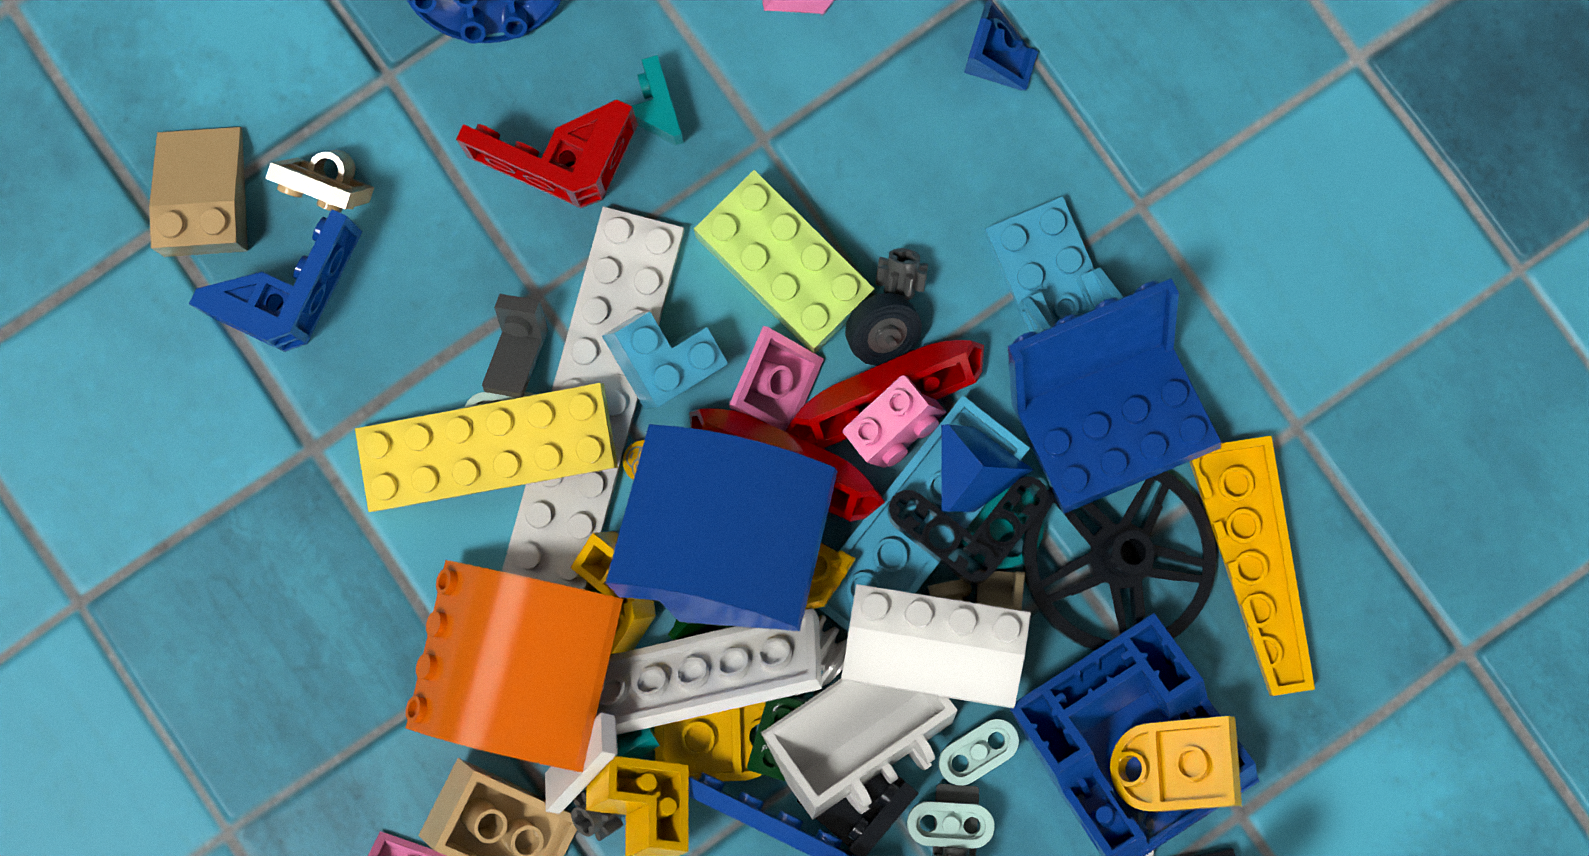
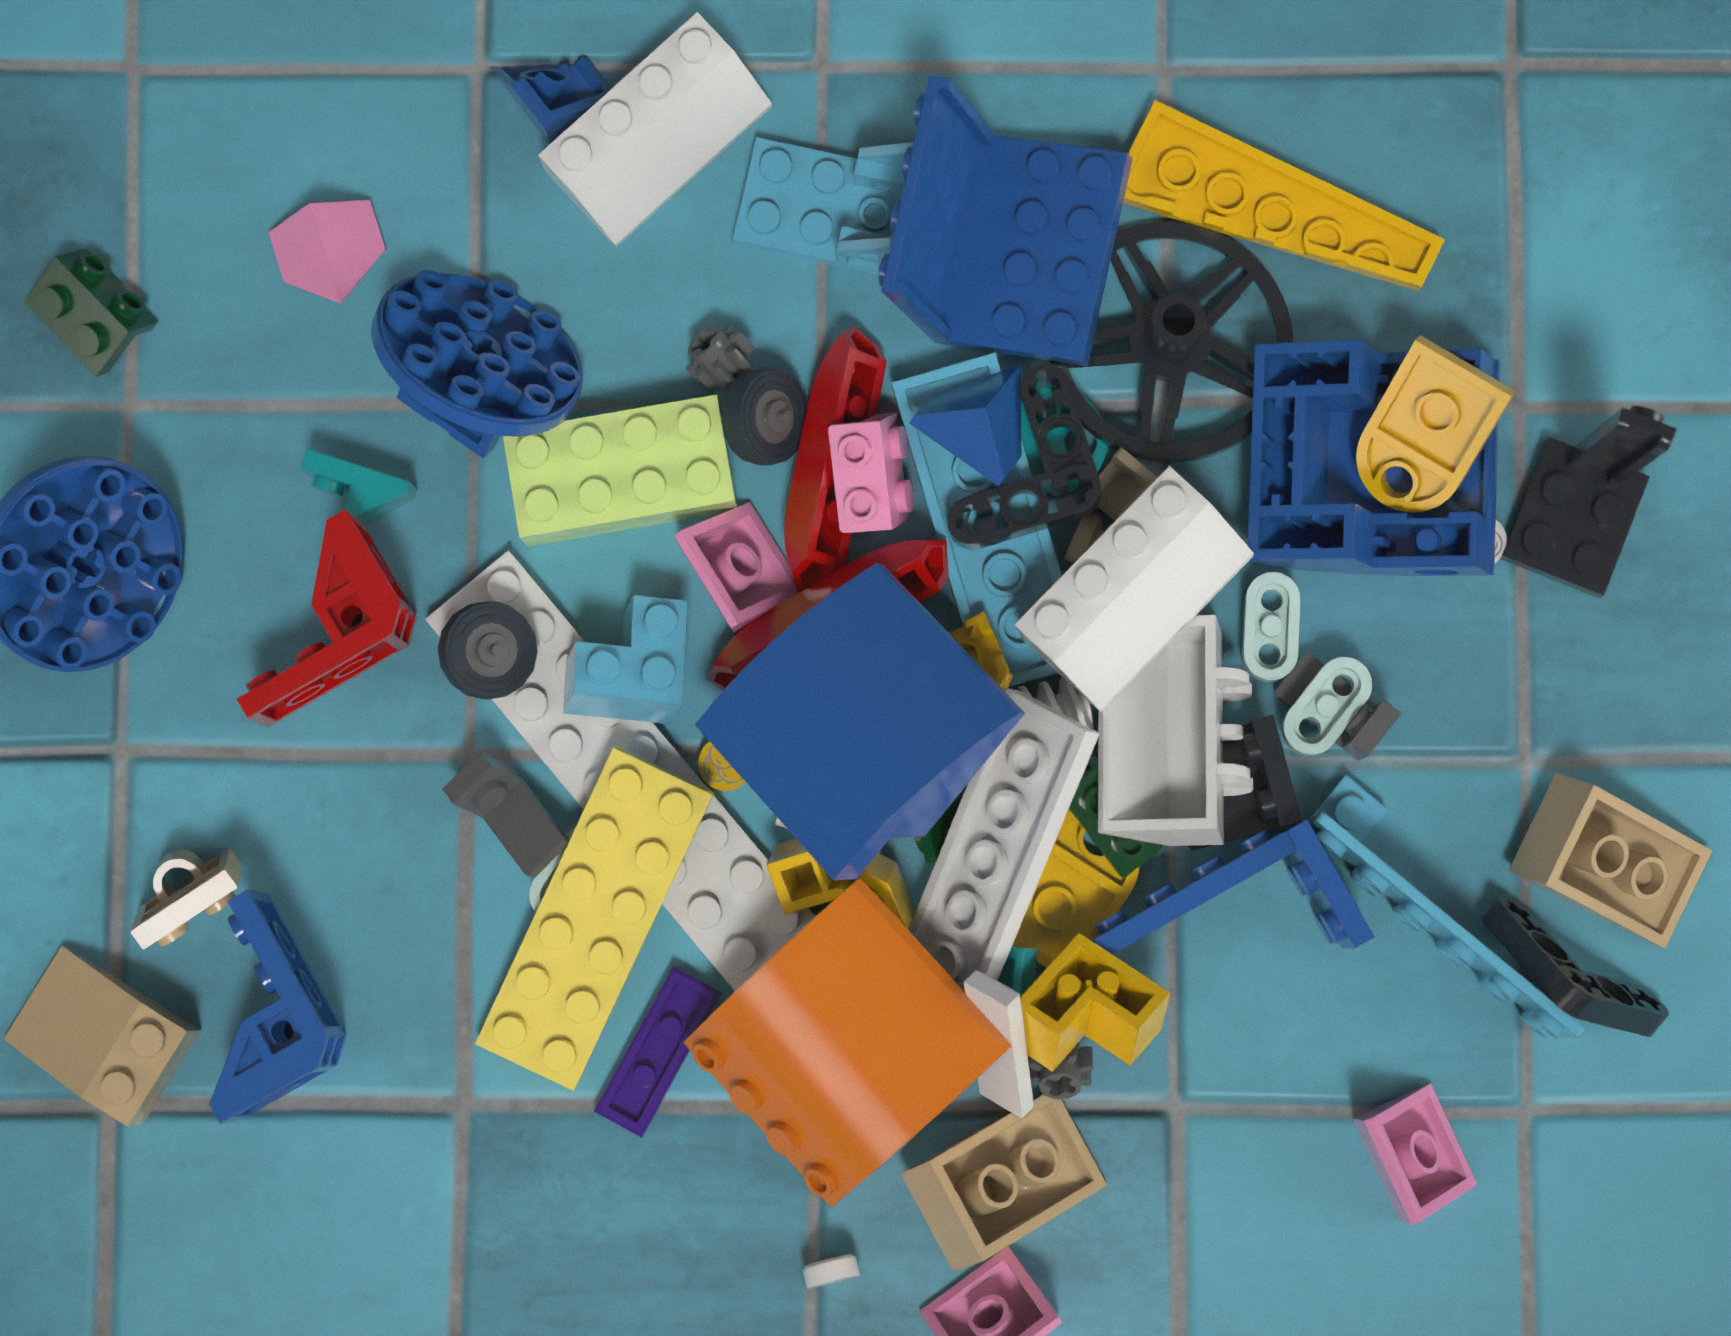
camera: 50 degrees left, 0 degrees up
none -> blue bracket [371,270,583,458]
none -> black wheel [437,601,538,700]
none -> white slope [538,12,773,248]
none -> dark purple tile [594,966,722,1138]
none -> white tile [802,1254,860,1289]

